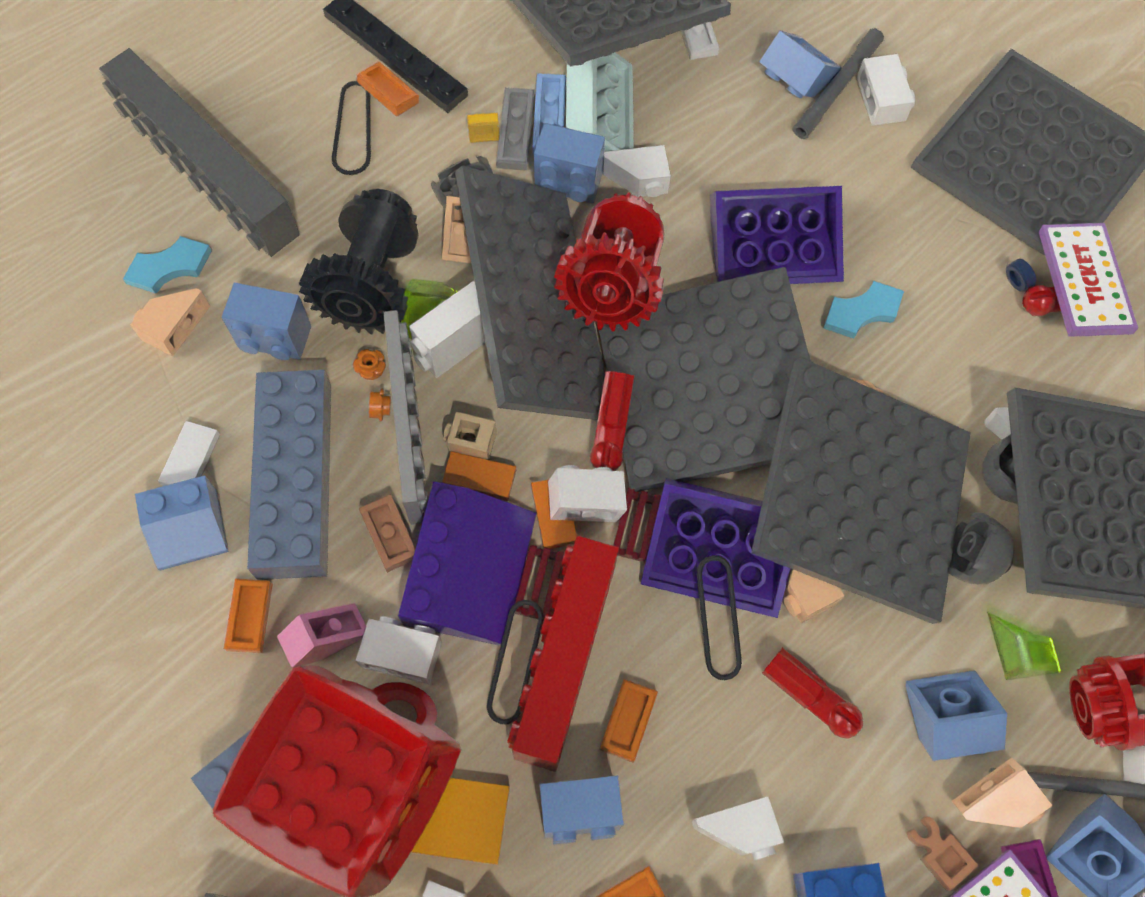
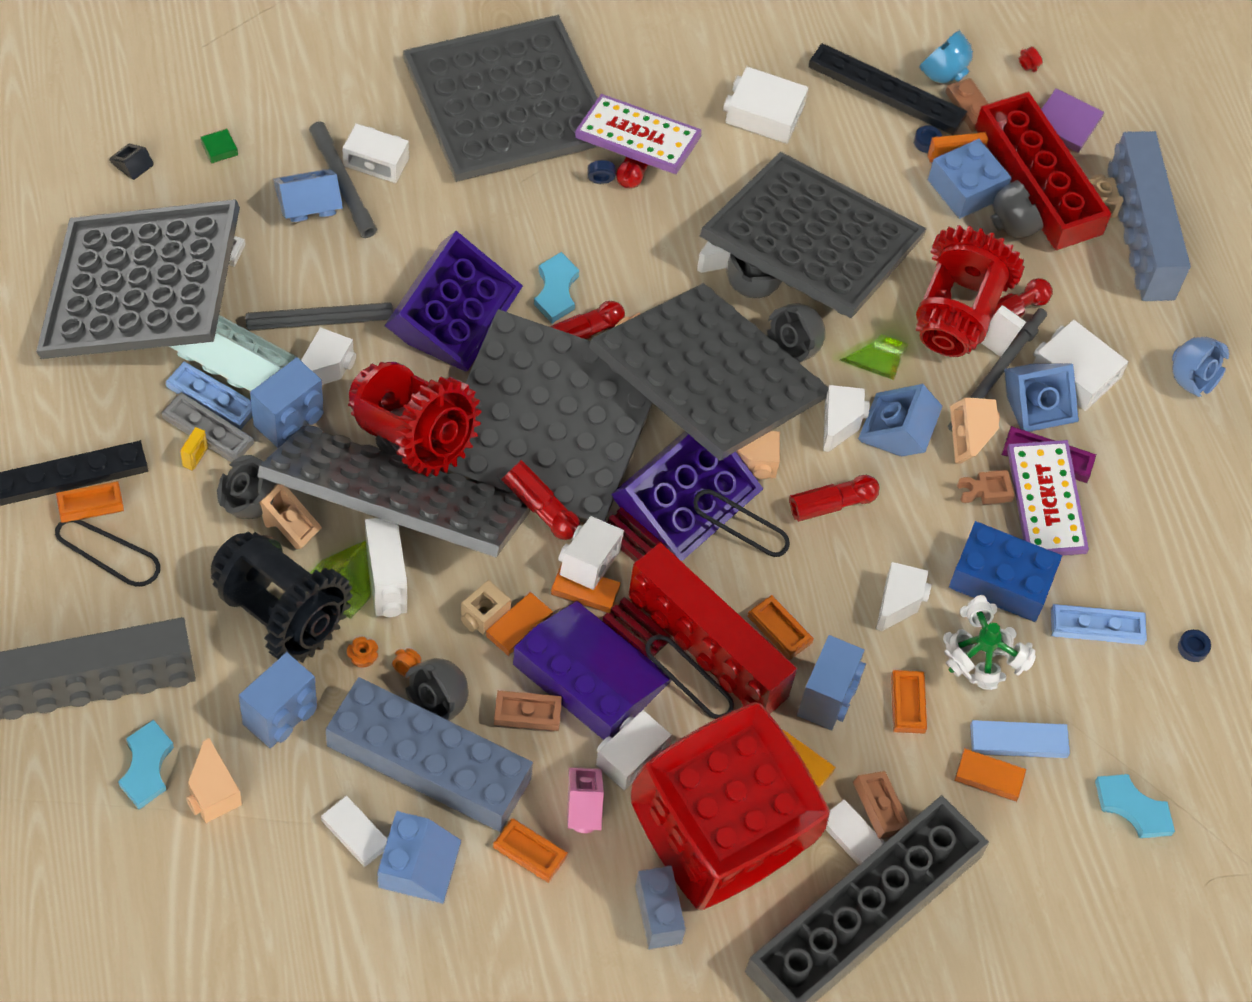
camera: 65 degrees left, 10 degrees down
light grey plate [384,310,428,525] -> none
none -> dark grey axle [245,302,393,330]
none -> dark grey cylinder [405,658,469,721]
none -> red piece [550,301,625,340]
none -> white slope [823,385,869,452]

